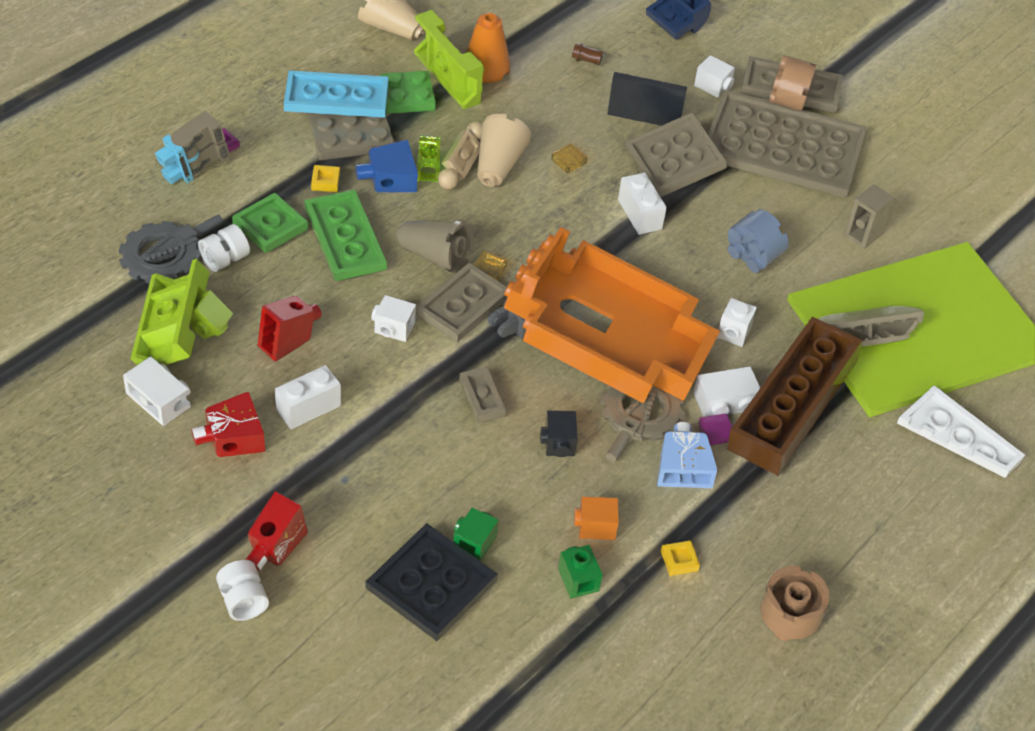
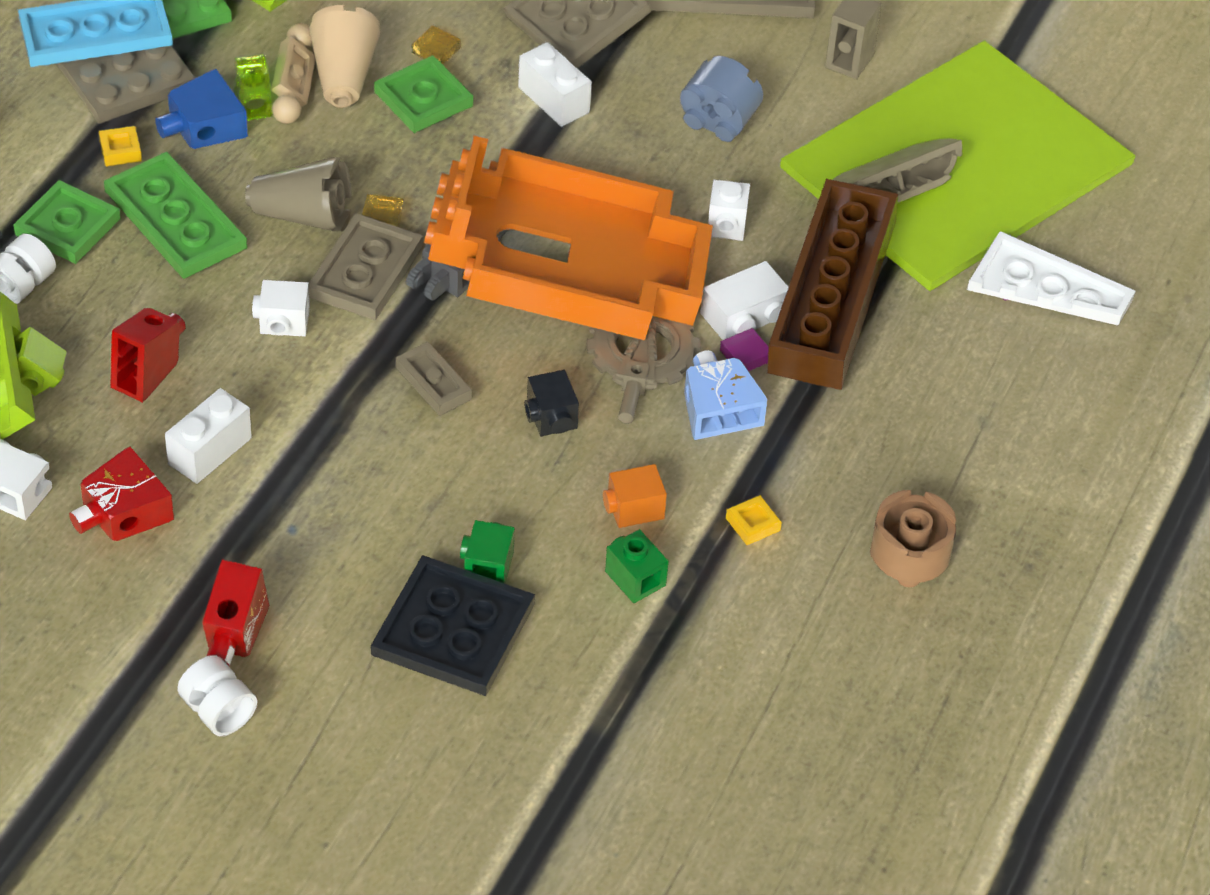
camera: 15 degrees left, 0 degrees up
none -> bright green plate [374,55,473,133]

